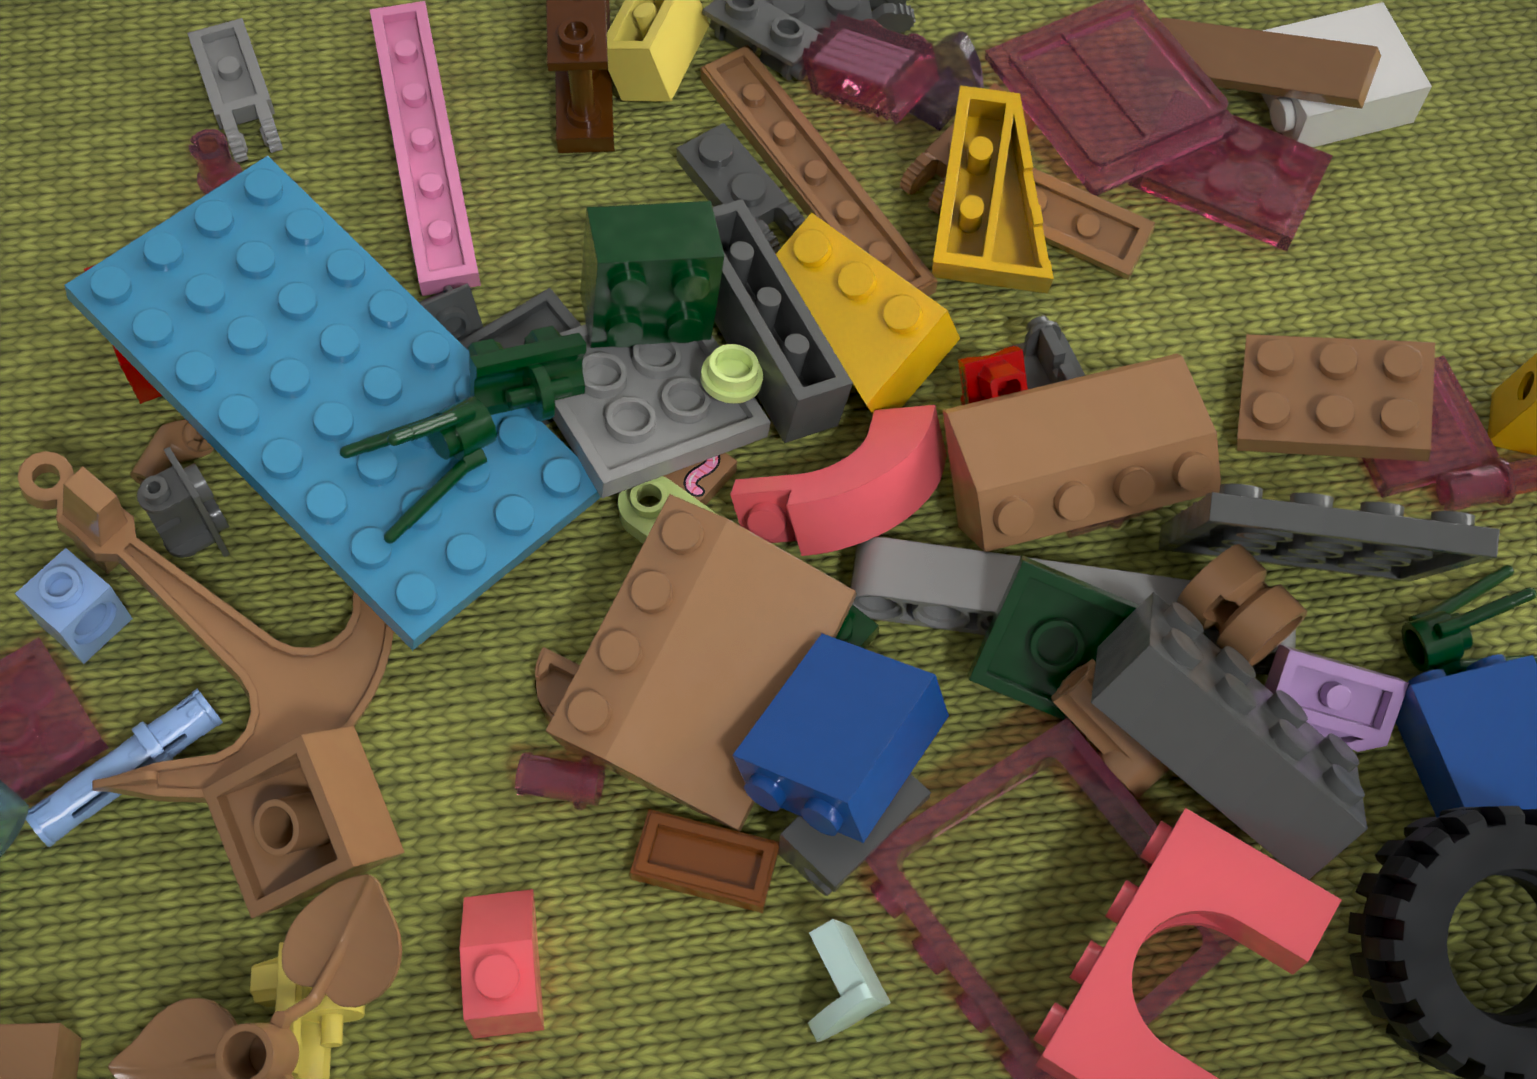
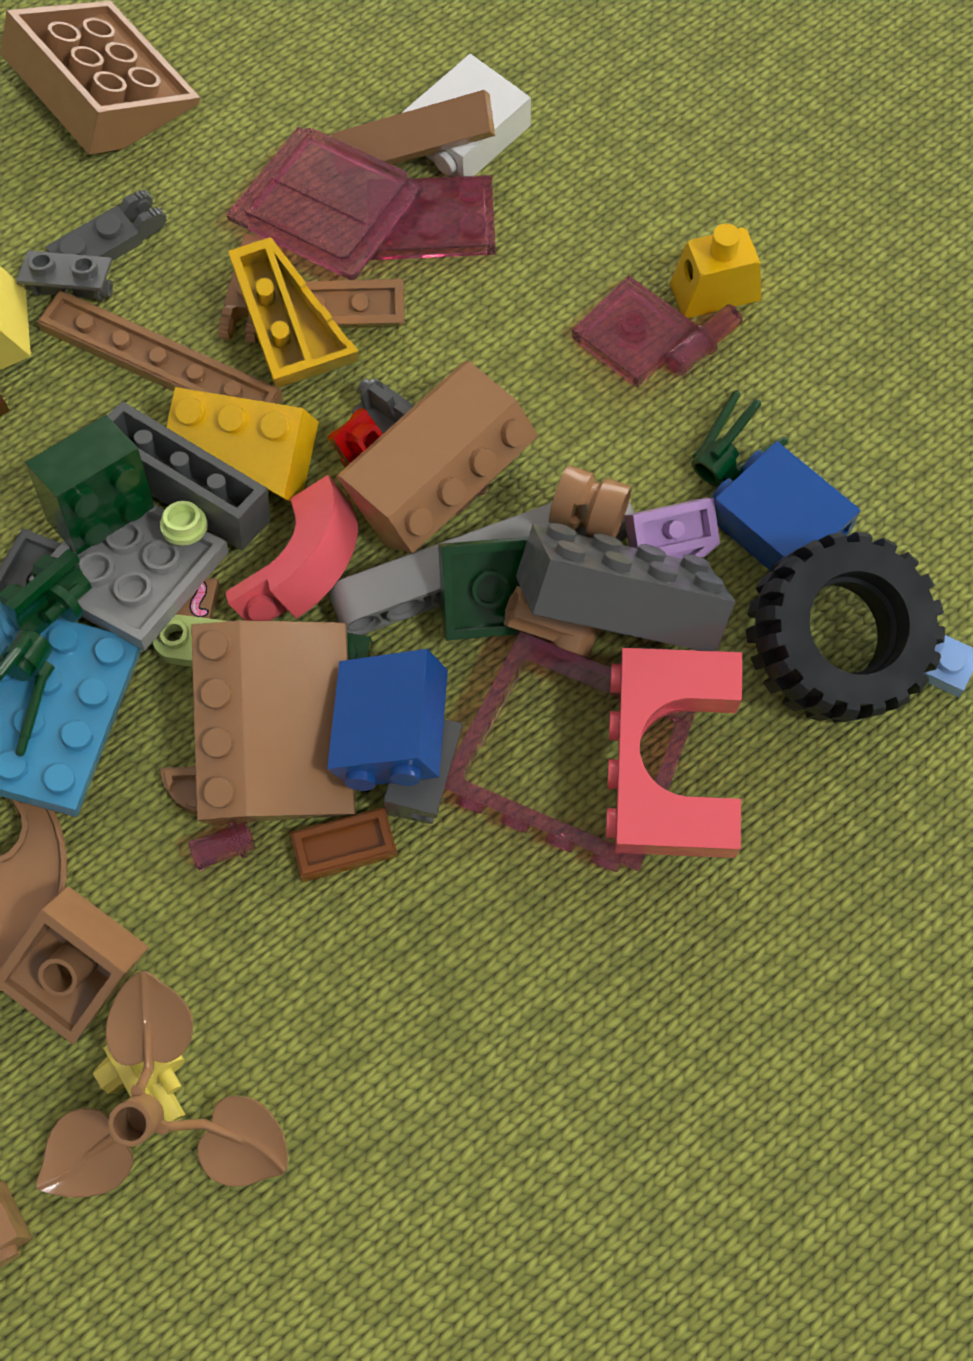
camera: 25 degrees left, 5 degrees up
coral slope [459,889,544,1039] -> none
dark grey hinge [677,123,805,254] -> none
clear pink brick [802,13,939,124] -> none
light aqua tile [808,919,891,1042] -> none
tile [894,31,984,131] -> none
dark grey plate [1158,484,1500,582] -> none
medium nougat plate [1237,334,1435,462] -> none

